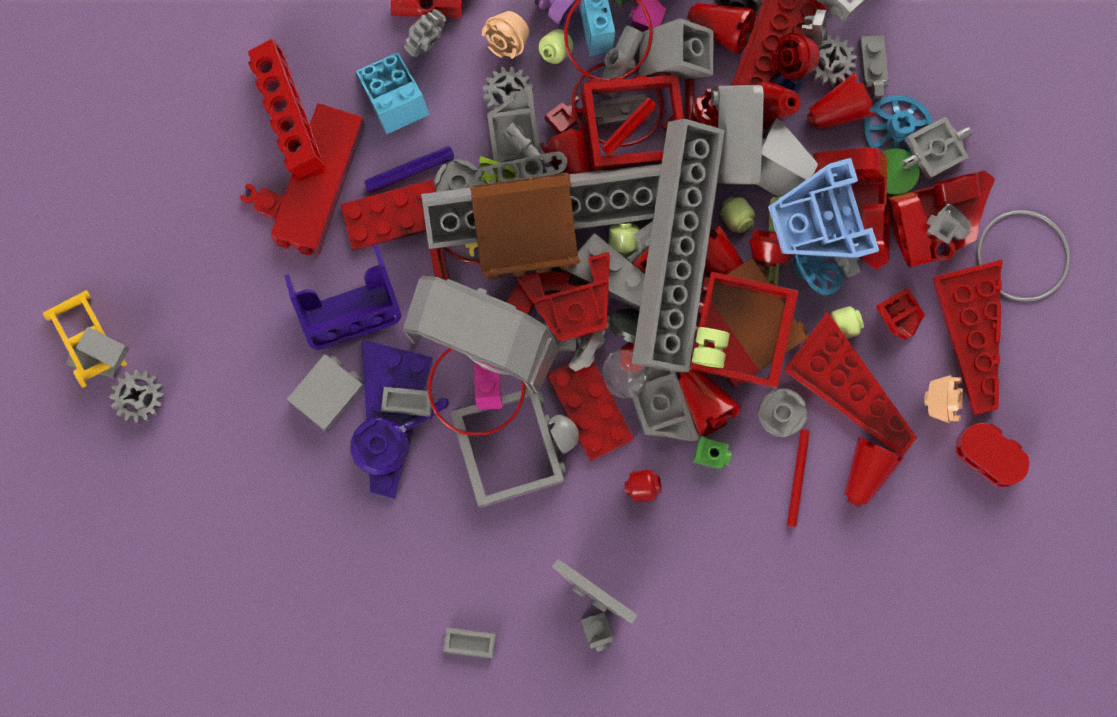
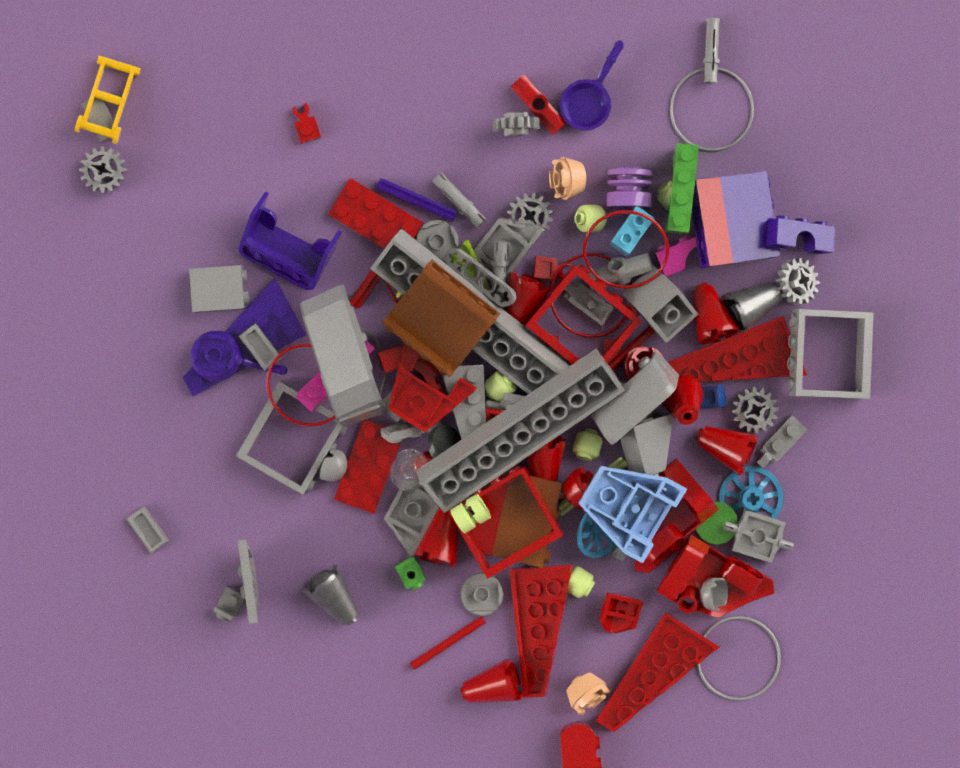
camera: 55 degrees right, 10 degrees up
light grey tile [76,326,129,370] -> none
red brick [247,39,325,178] -> none
red brick [270,103,365,256] -> none
medium azure slope [356,52,430,134] -> none
red axle [602,98,657,156] -> none
red head [624,469,662,503] -> none
red cone [772,32,820,81] -> none
light grey tile [802,9,827,44] -> none
light grey tile [927,210,961,244] -> none
none -> flat silver cone [303,565,359,626]
none -> light grey pin [432,172,487,228]

